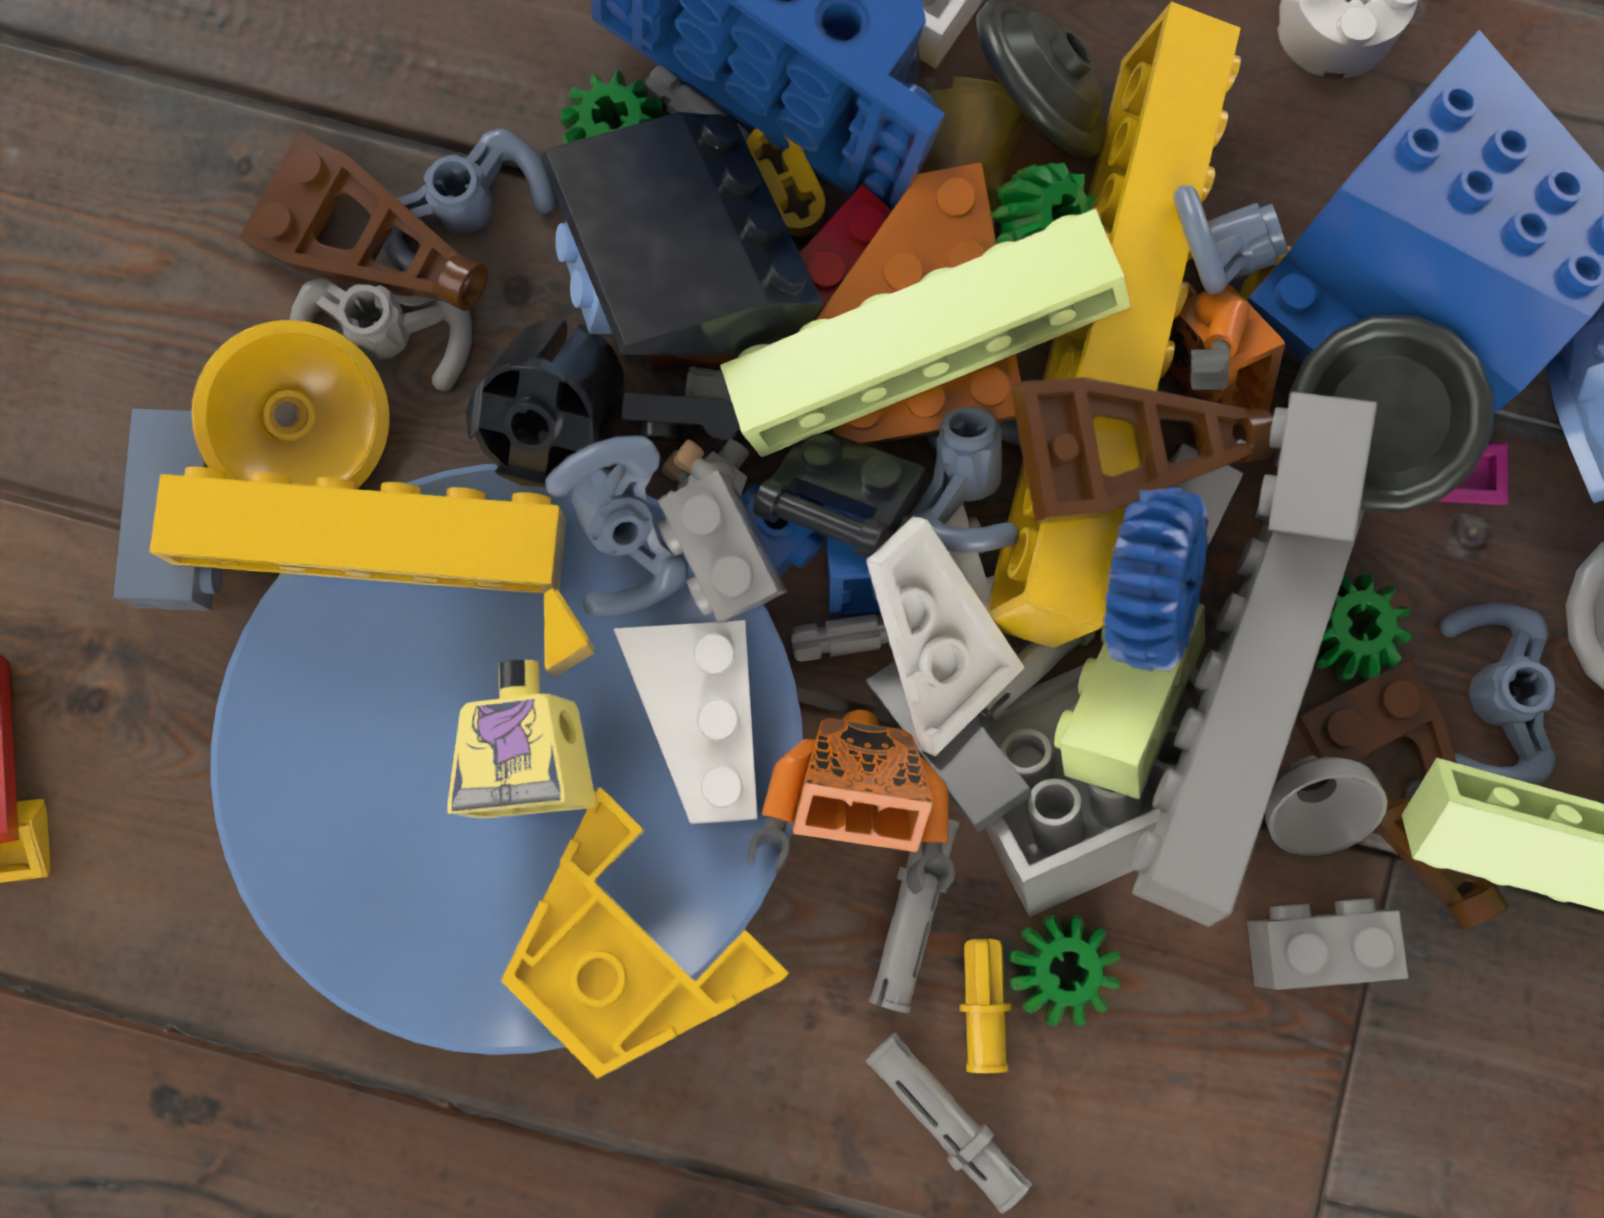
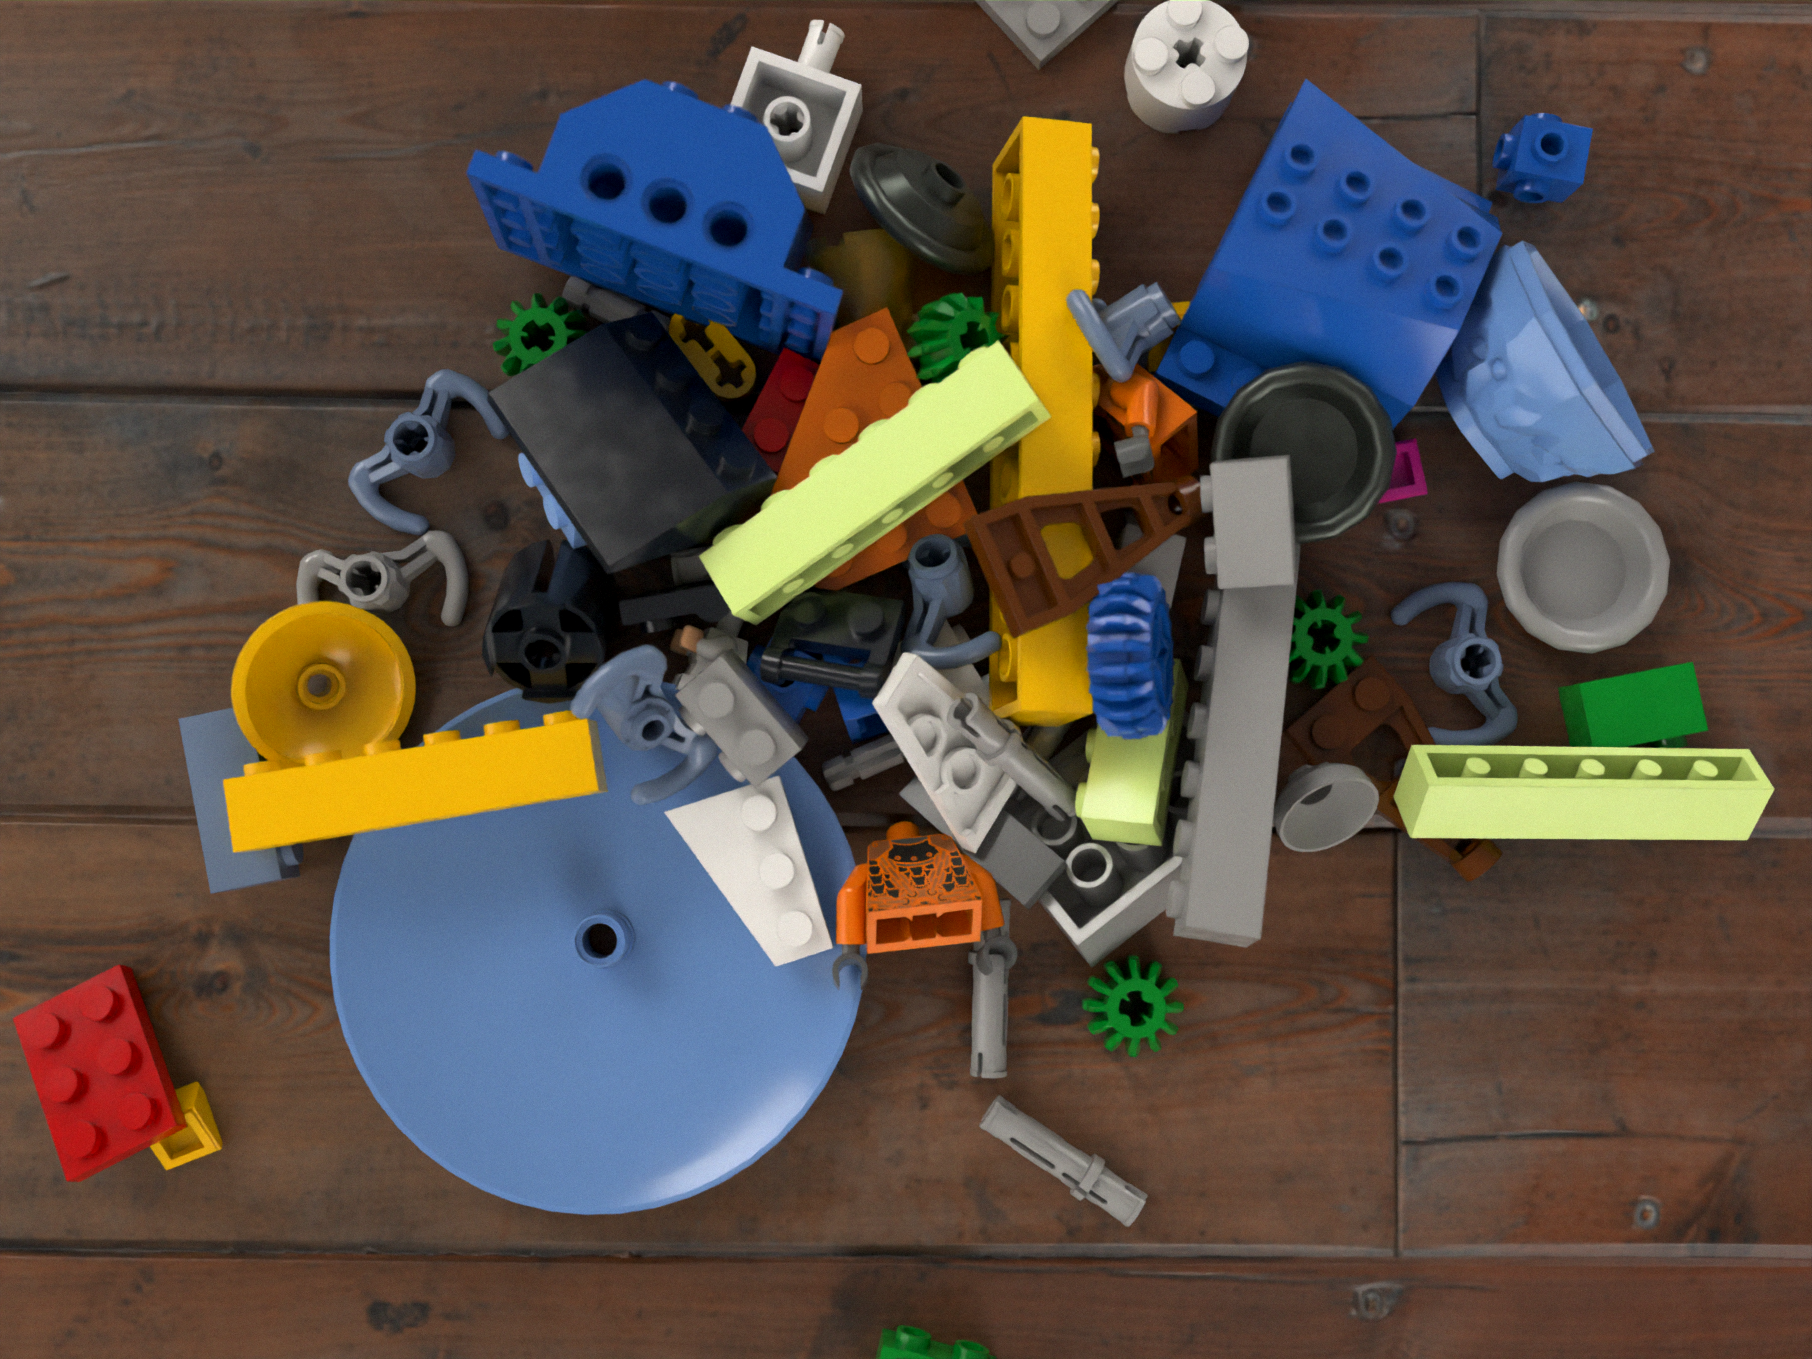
camera: 20 degrees left, 5 degrees up
reddish brown plate [239,132,488,311] -> none
light yellow torso [448,660,596,819] -> none
yellow wing [501,787,789,1079] -> none
yellow slope [544,588,595,678] -> none
yellow axle [959,939,1012,1073] -> none
light grey brick [1247,898,1408,990] -> none
none -> light grey pin [947,693,1077,821]

